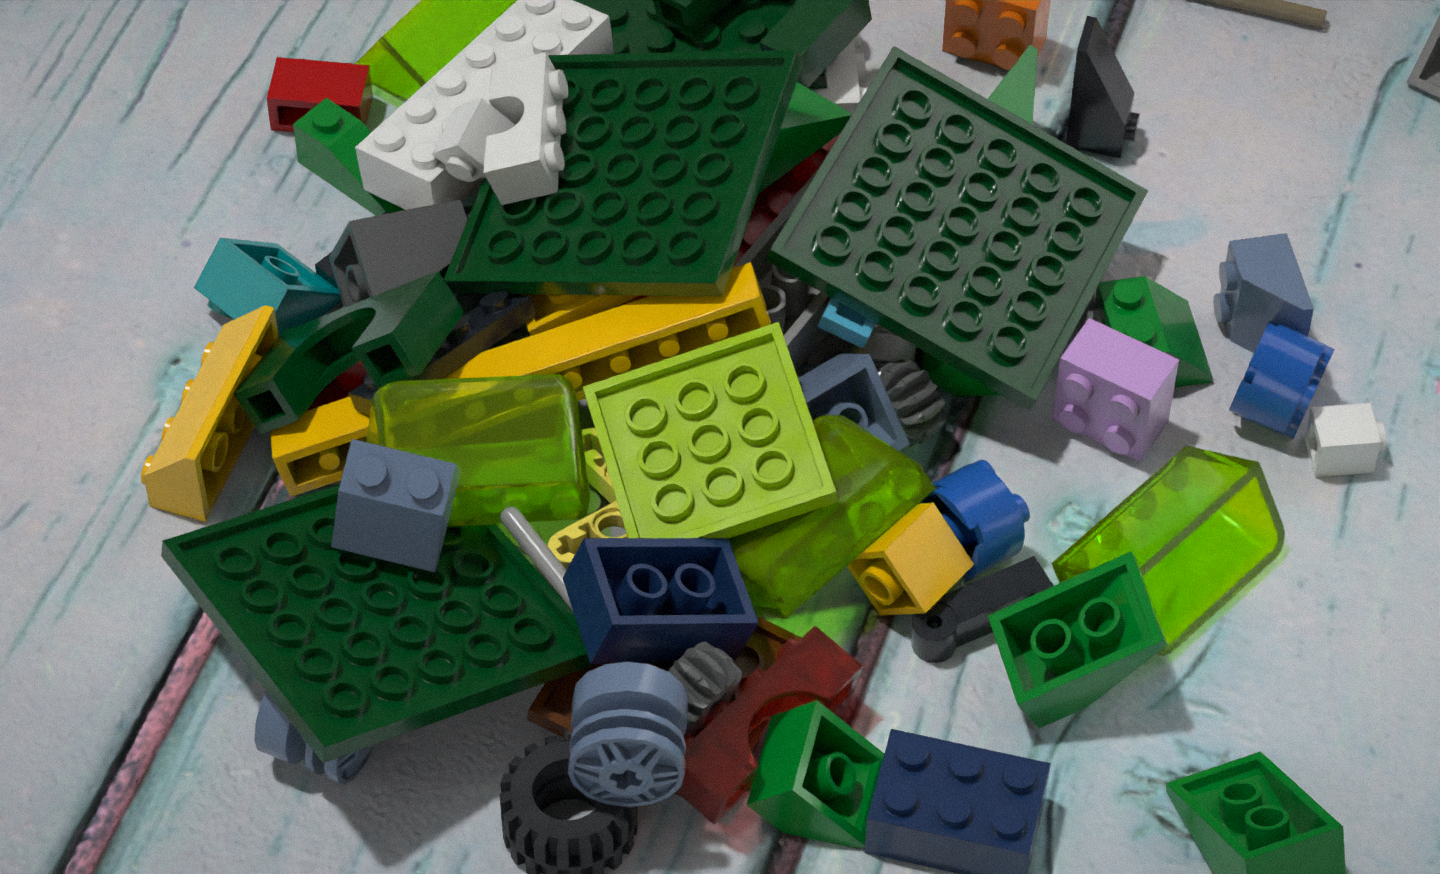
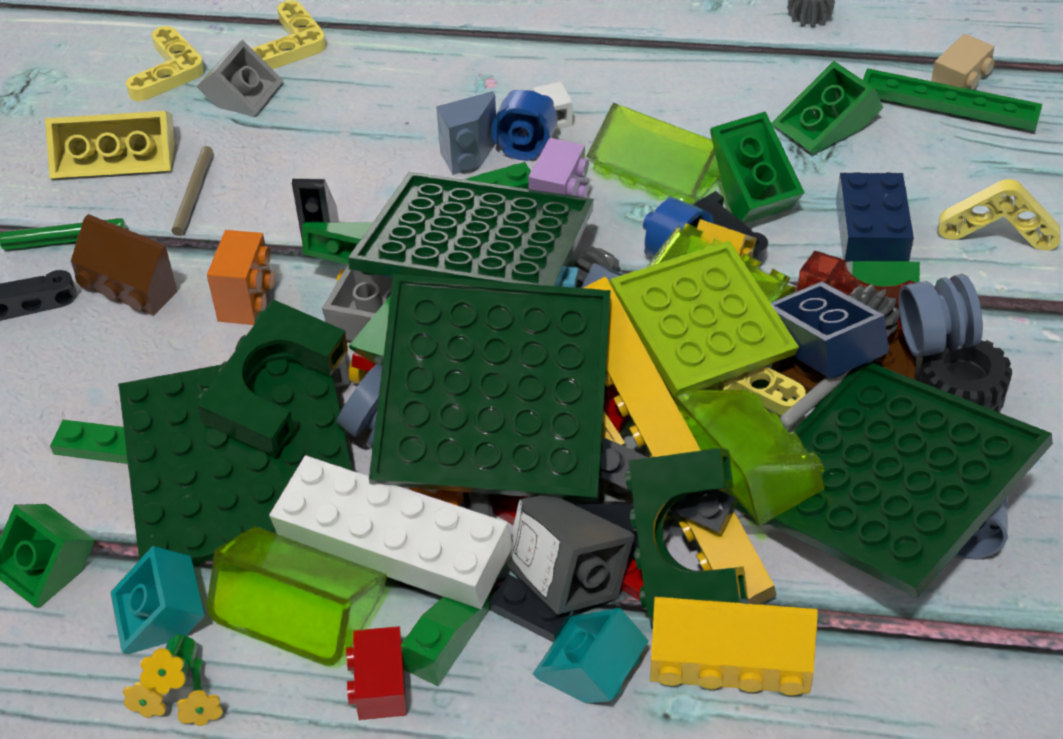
camera: 100 degrees left, 5 degrees down
sand blue slope [331,439,461,573] -> none
white brick [432,98,516,182] -> none
white arch [483,52,568,205] -> none

